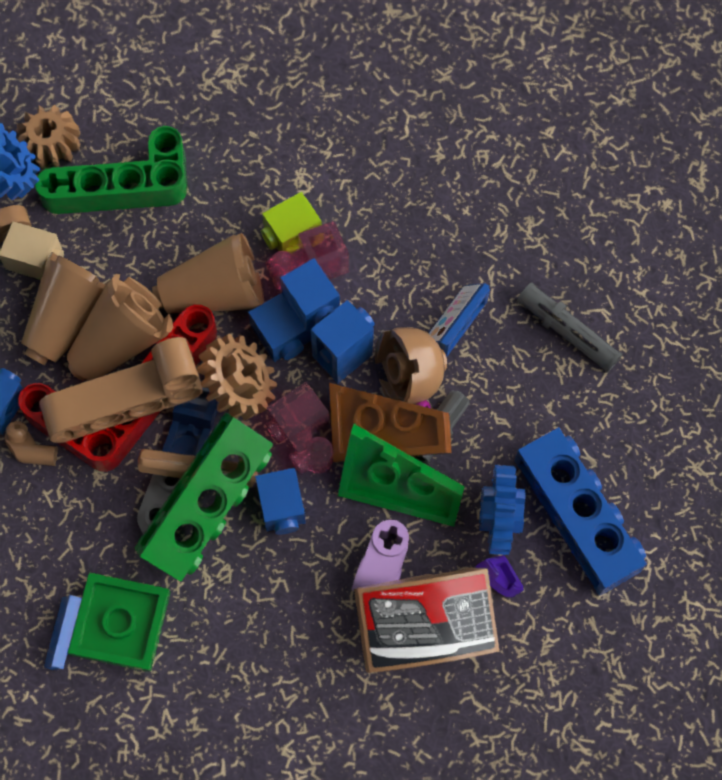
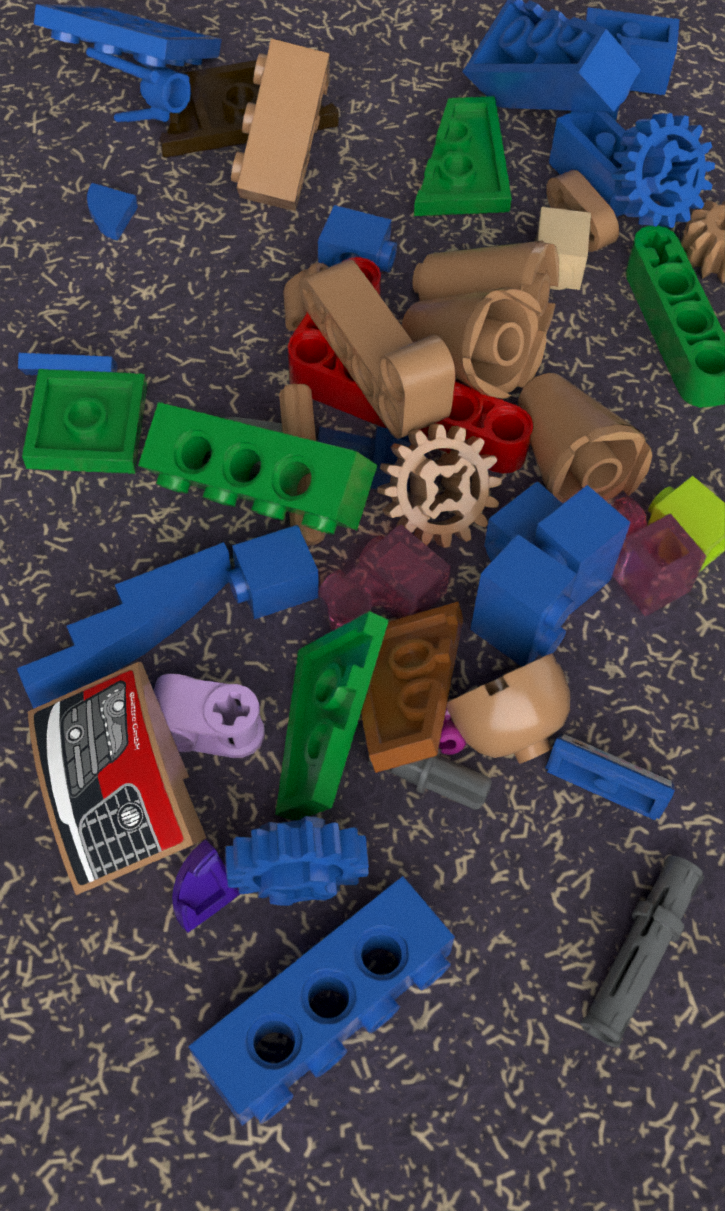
camera: 80 degrees right, 10 degrees down
none -> blue slope [17,542,231,709]

